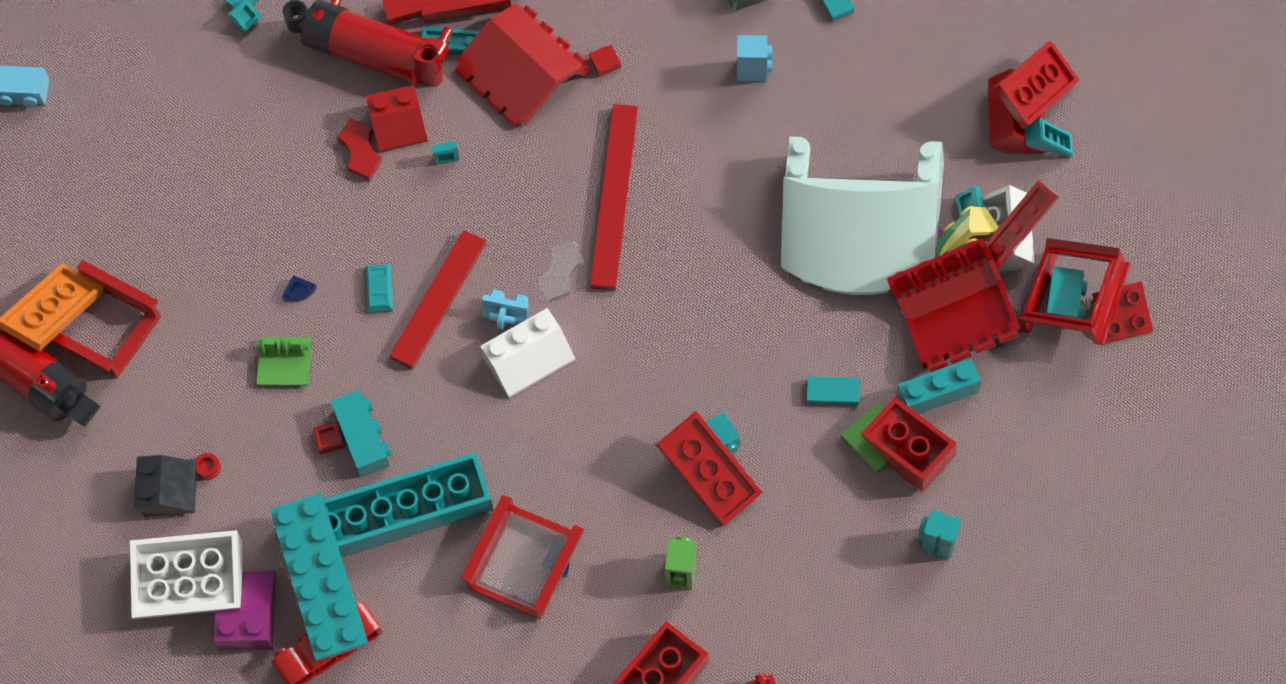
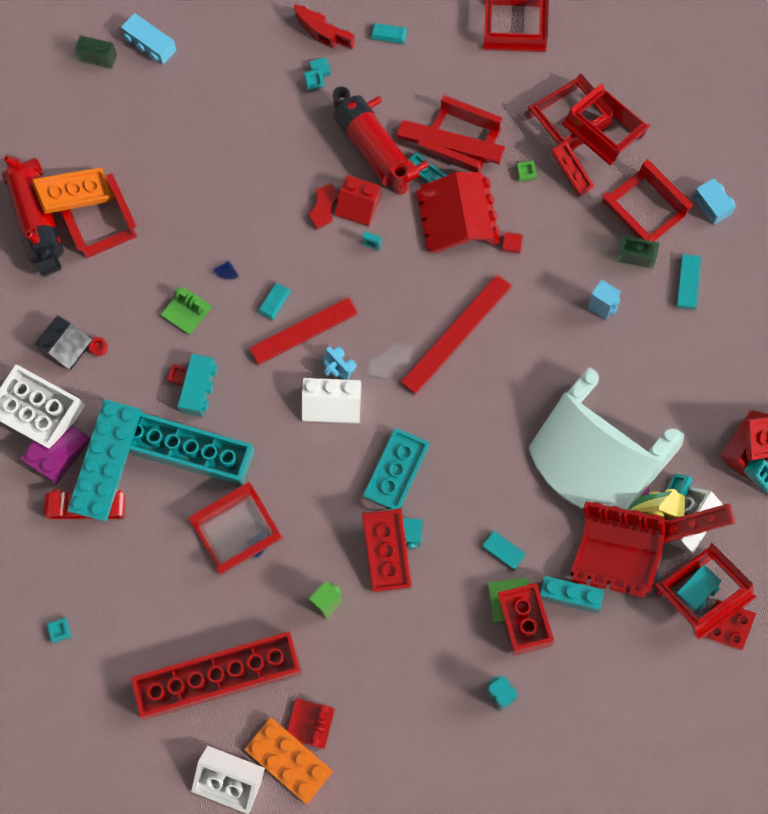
camera: 35 degrees right, 5 degrees up
none -> teal plate [363,428,430,509]

